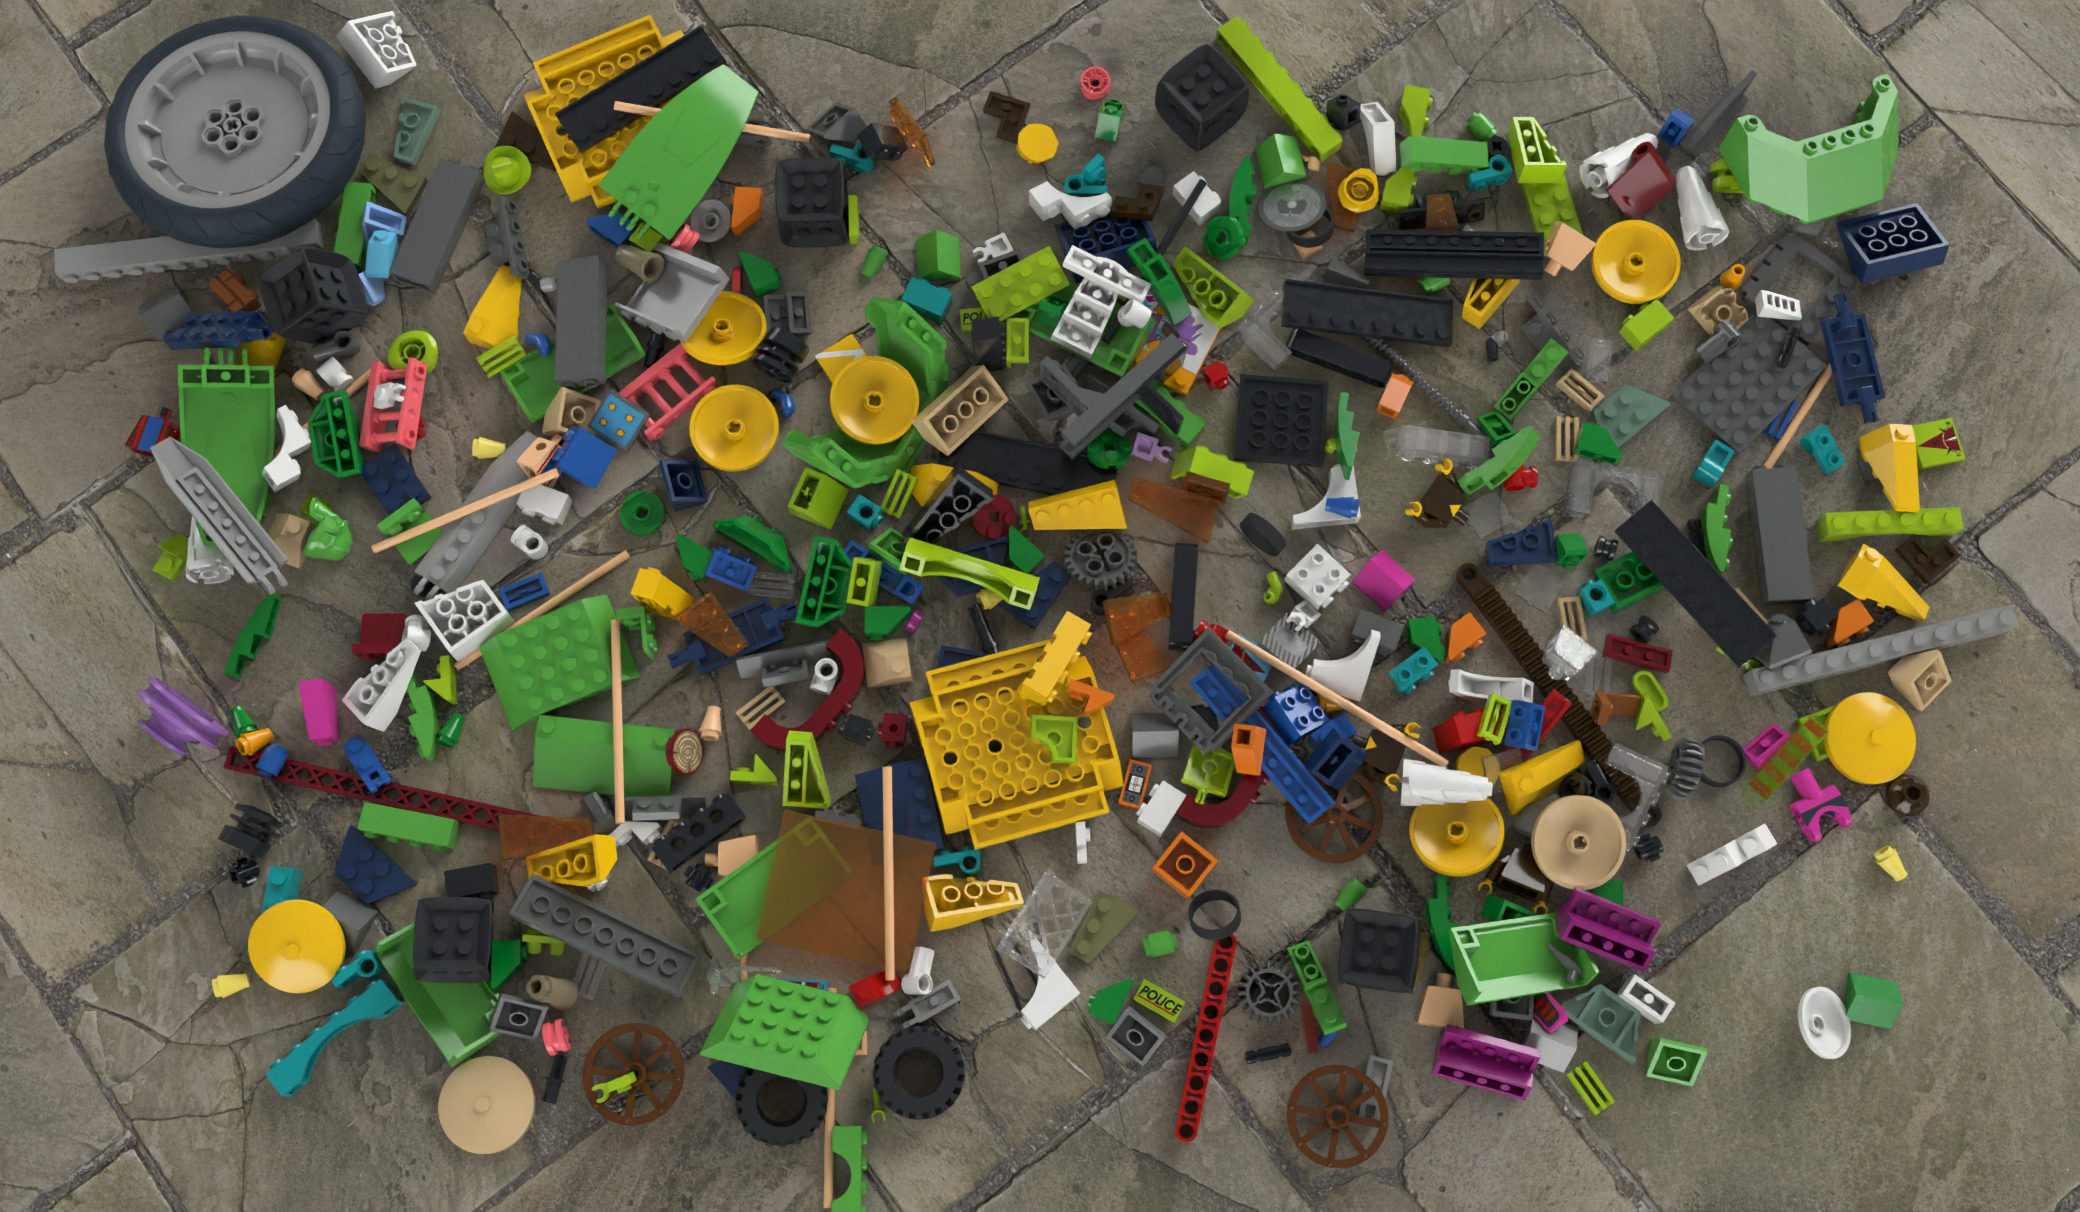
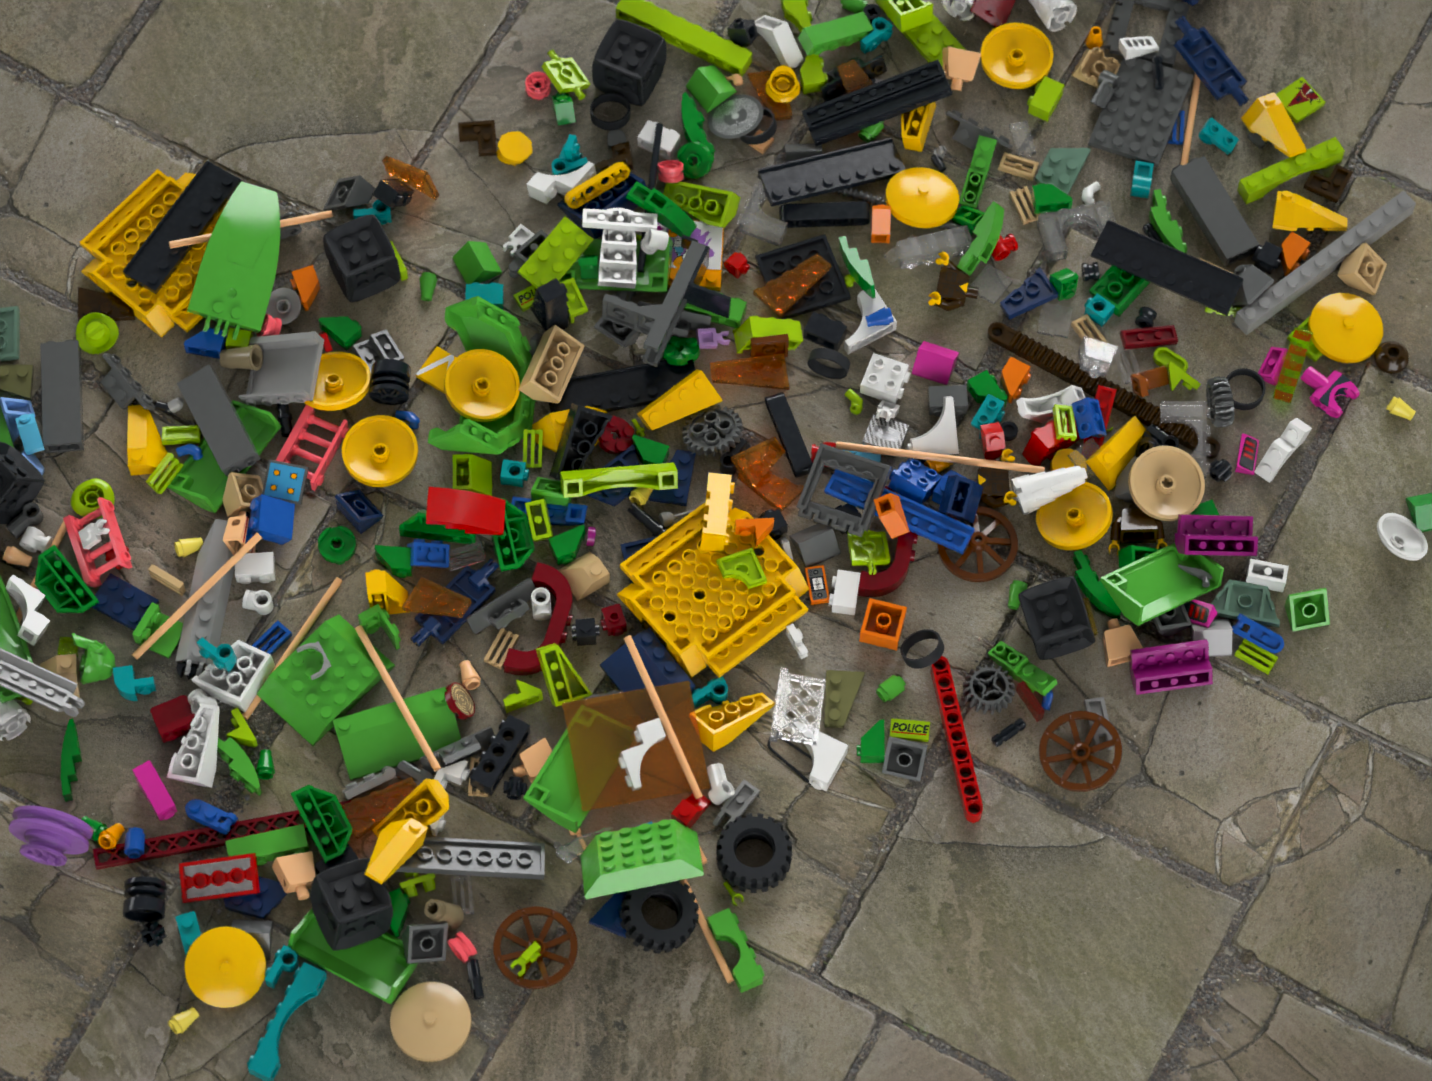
camera: 25 degrees left, 10 degrees down
none -> teal brick [113,665,156,701]
none -> tan tile [148,564,186,596]
none -> lime tile [162,425,201,445]
none -> red piece [179,853,260,903]
none -> teal plate [197,637,237,673]
none -> light nougat torso [272,851,316,900]
none -> green wedge [290,785,353,863]
none -> light grey cap [296,641,331,680]
none -> light grey plate [342,766,396,800]
none -> yellow wedge [365,818,428,885]
none -> red slope [426,487,506,535]
none -> lime plate [541,50,590,100]
none -> yellow beam [564,162,630,209]
none -> black tyre [590,93,631,130]
none -> white arch [618,718,666,791]
none -> coral wheel [658,160,684,183]
none -> light grey hinge [659,509,695,527]
none -> clear orange wing [753,254,831,317]
none -> black brick [758,509,788,540]
none -> light grey tile [778,537,793,560]
none -> black brick [803,312,847,352]
none -> yellow dish [885,167,959,228]
none -> red arch [980,422,1005,460]
none -> black tile [1001,421,1018,441]
none -> white arm [1081,181,1101,206]
none -> blue plate [1232,613,1284,653]
none -> slope [1235,433,1259,475]

